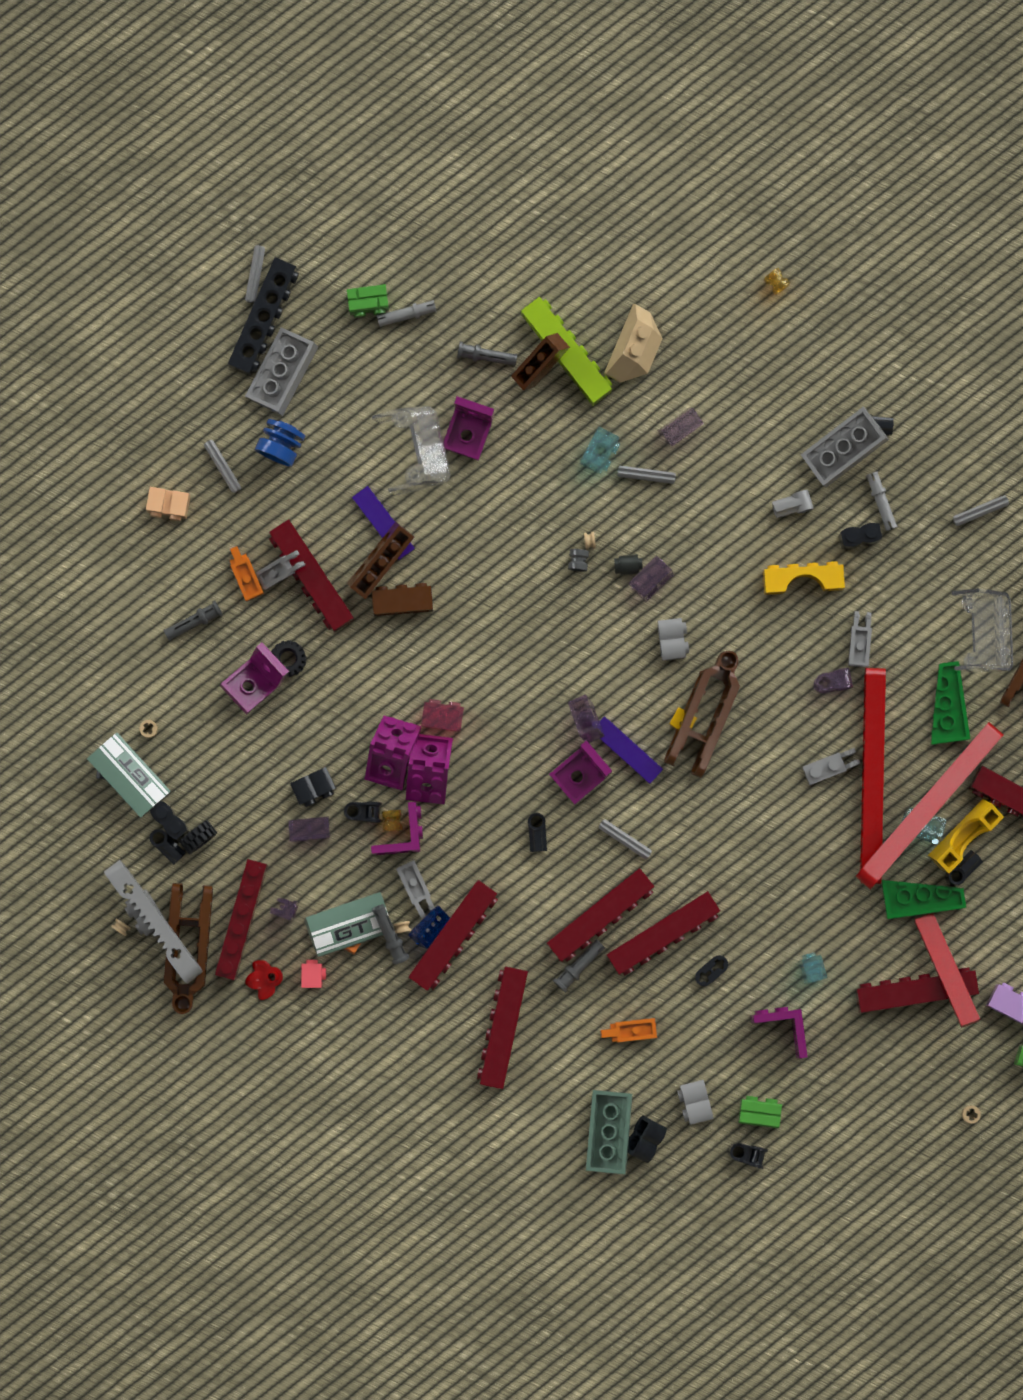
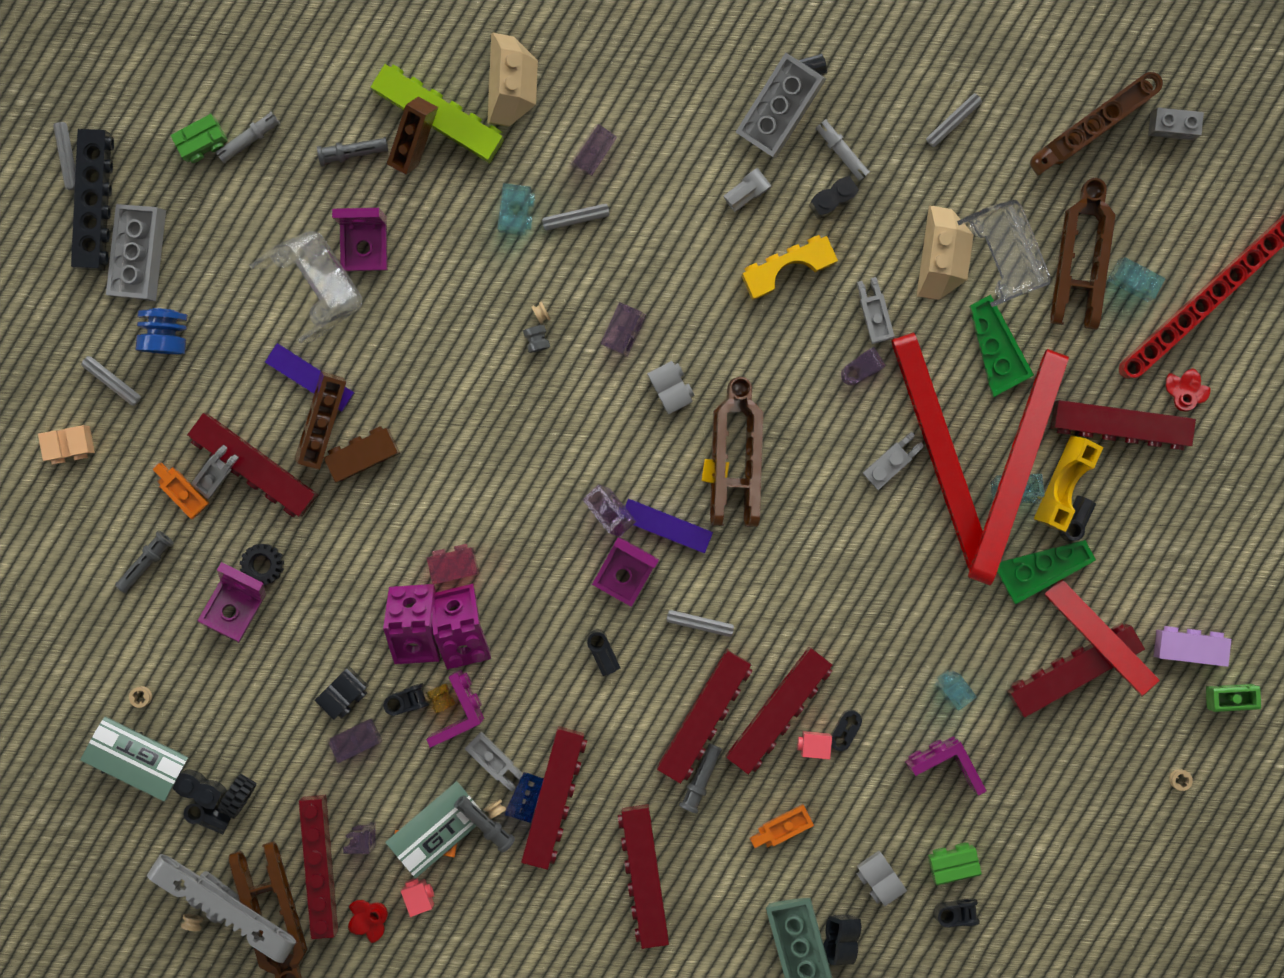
camera: 15 degrees left, 5 degrees up
pearl dark grey brick [614,554,643,575] -> none
none -> coral brick [797,731,832,760]
none -> tan wedge [917,206,974,300]

